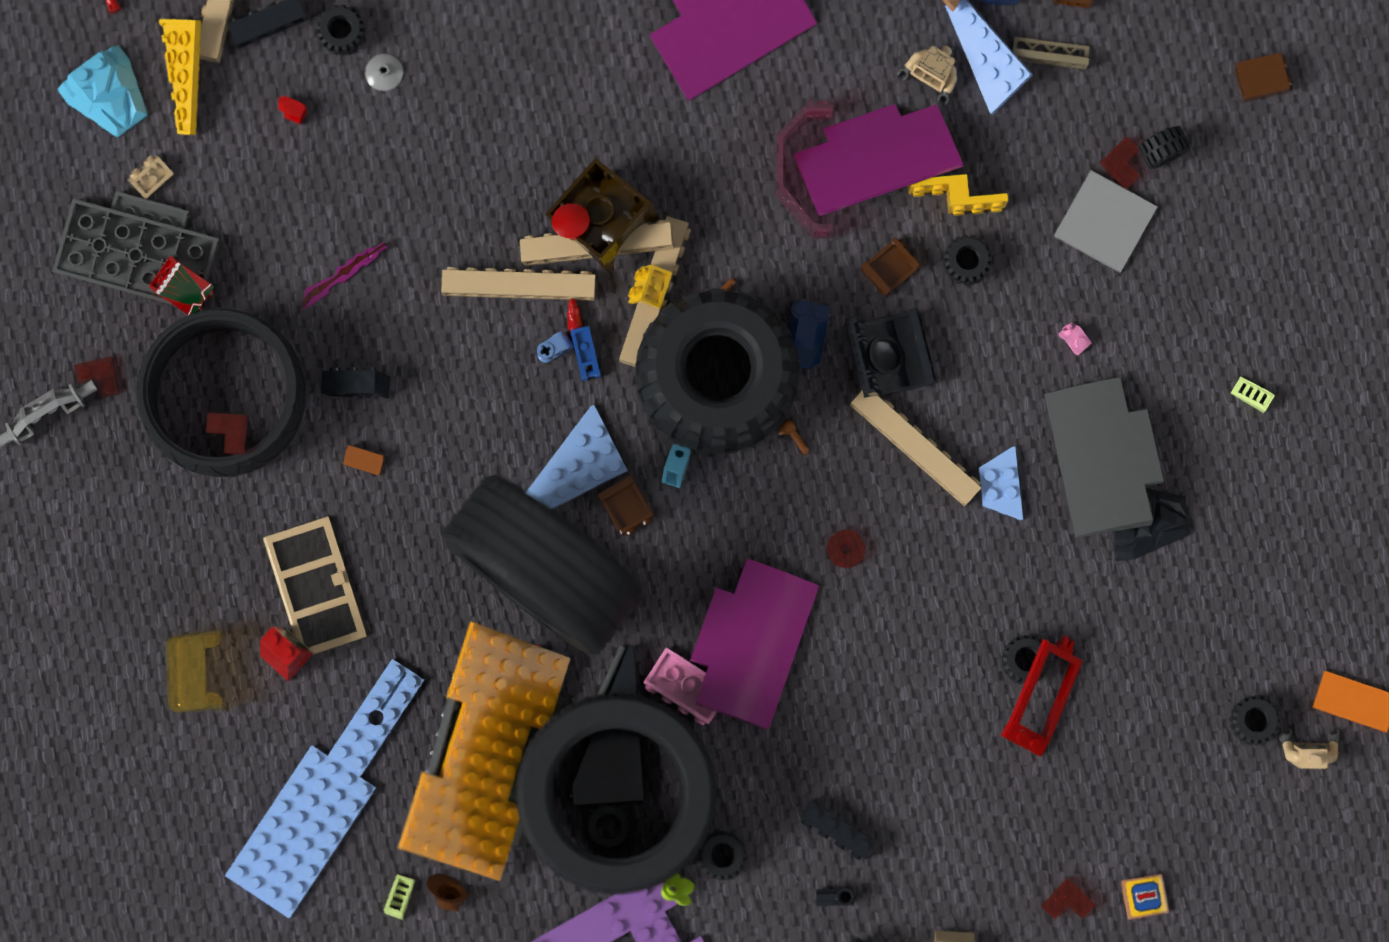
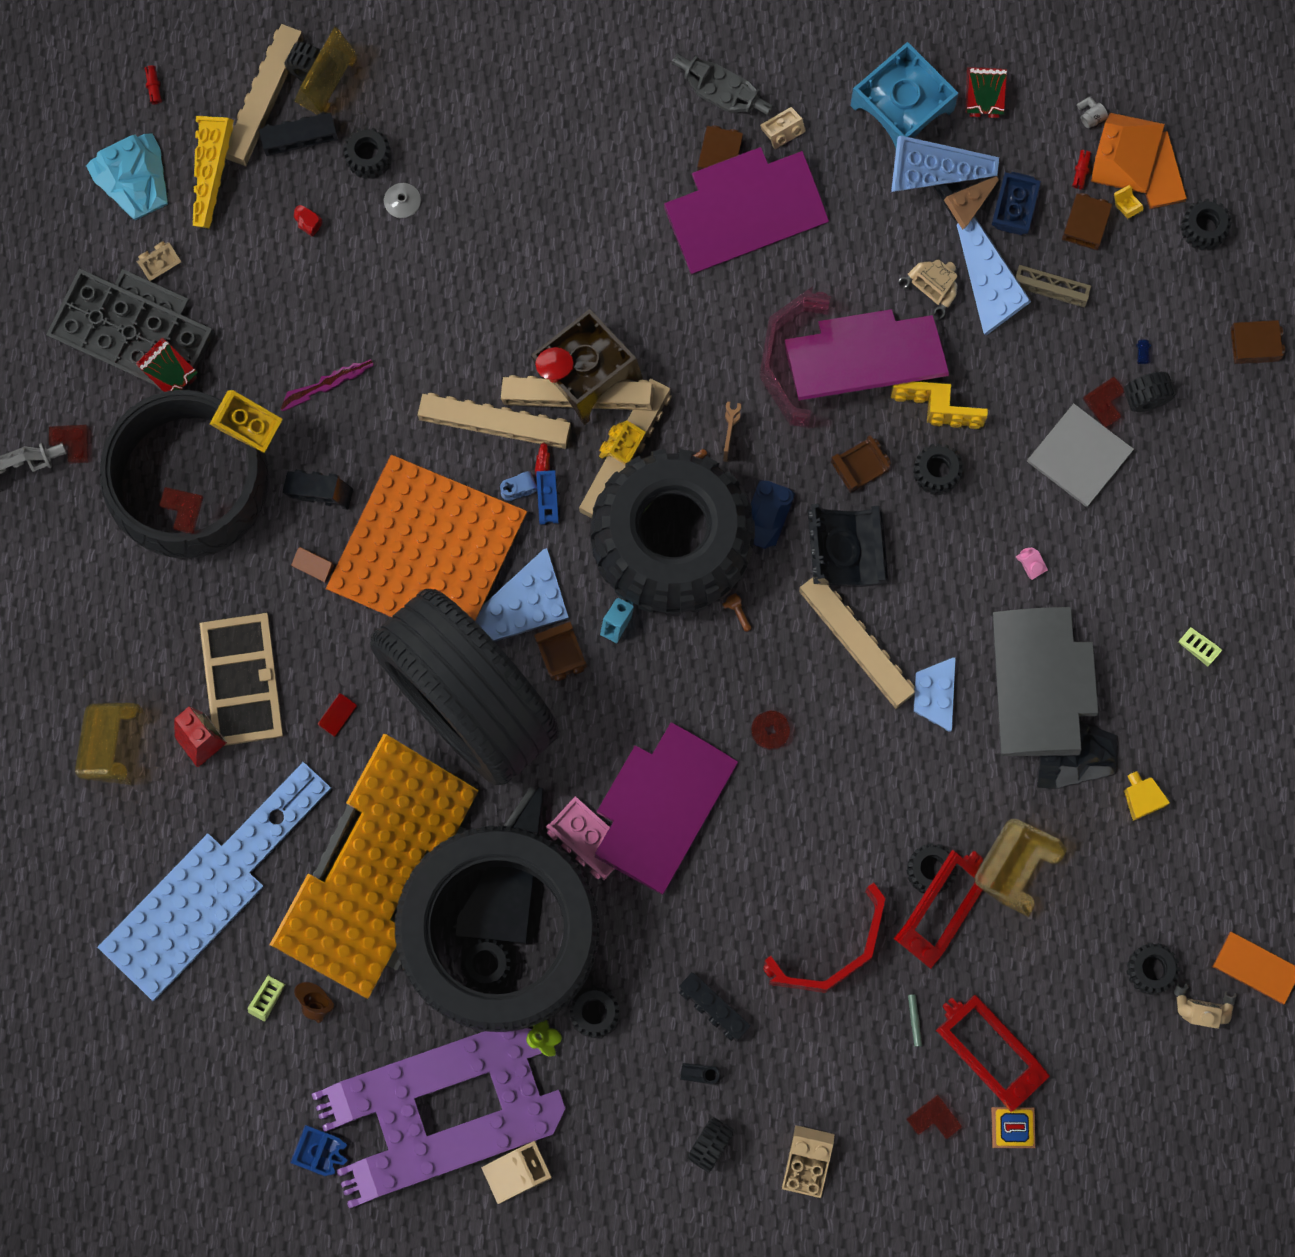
camera: 10 degrees right, 5 degrees down
none -> yellow slope [210,390,283,453]
none -> red slope [318,693,357,737]
none -> orange baseplate [326,455,527,621]
none -> medium nougat flag [723,402,741,462]
none -> red panel [763,883,886,993]
none -> sand green piece [908,994,922,1047]
none -> red animal [936,995,1050,1112]
none -> clear yellow windscreen [975,819,1067,917]
none -> yellow torso [1124,771,1170,821]
none -> clear blue pin [1136,340,1151,364]

